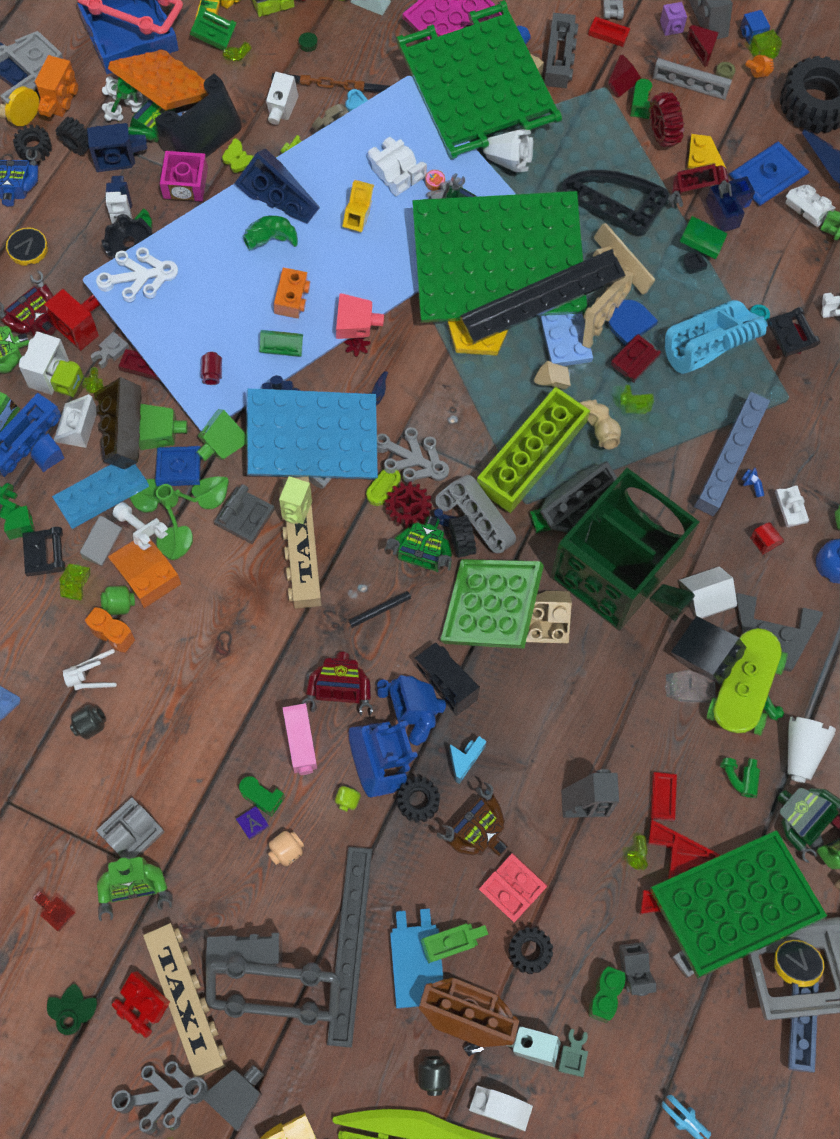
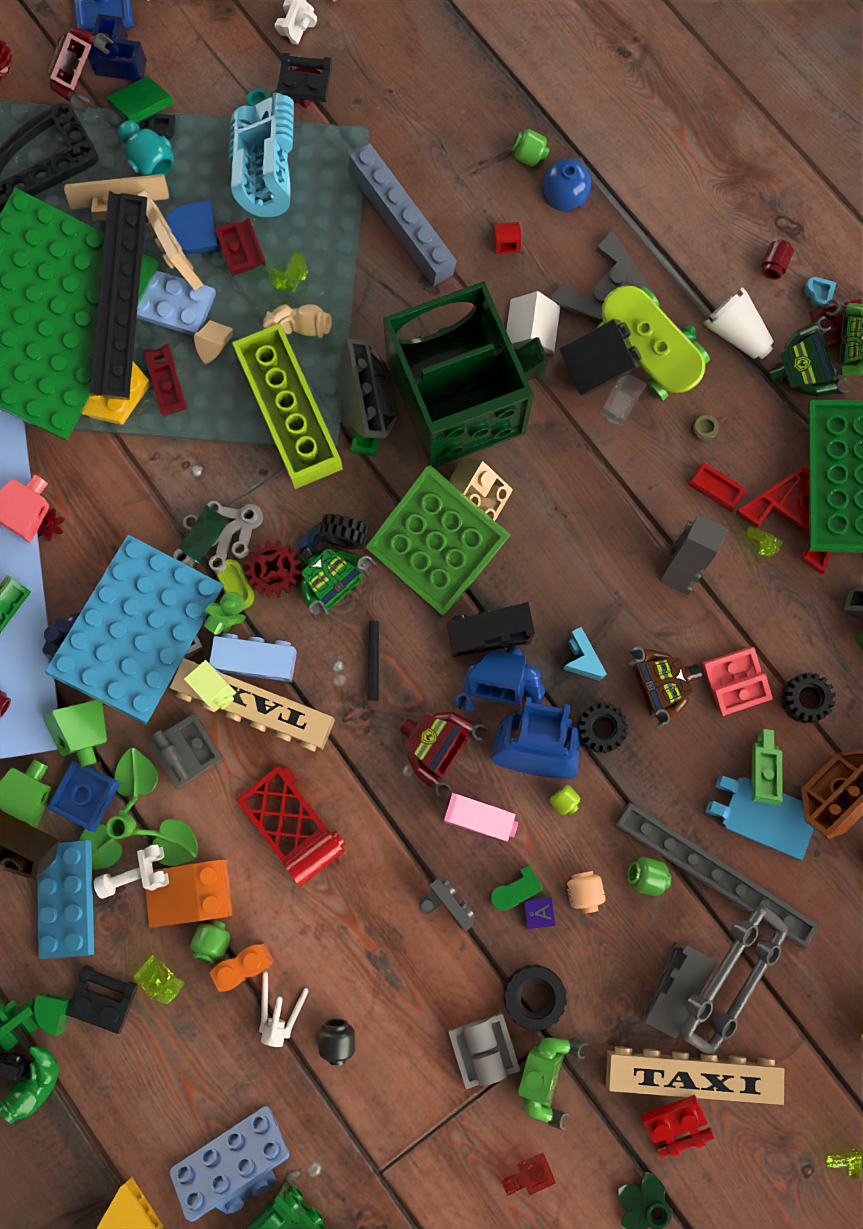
camera: 60 degrees left, 10 degrees up
light grey slope [80,516,122,566] -> none
dark grey plant [112,1061,208,1135] -> none
dark grey torso [204,1065,264,1131] -> none
dark blue bar [371,371,388,406] -> none
light grey beam [436,475,516,553] -> none
yellow wing [687,134,726,168] -> none
green plant [720,758,760,798] -> none
blue plate [741,467,765,498] -> none
white hips [775,486,809,527] -> none
none -> teal piece [118,120,174,176]
none -> dark red plate [144,343,188,416]
none -> clear green slope [177,505,228,563]
none -> bright green hips [203,592,246,635]
none -> light blue brick [209,633,297,683]
none -> red piece [236,766,346,887]
none -> dark grey plate [419,878,475,932]
none -> black tyre [503,965,567,1031]
none -> bright green head [627,857,671,897]
none -> olive tile [692,414,719,442]

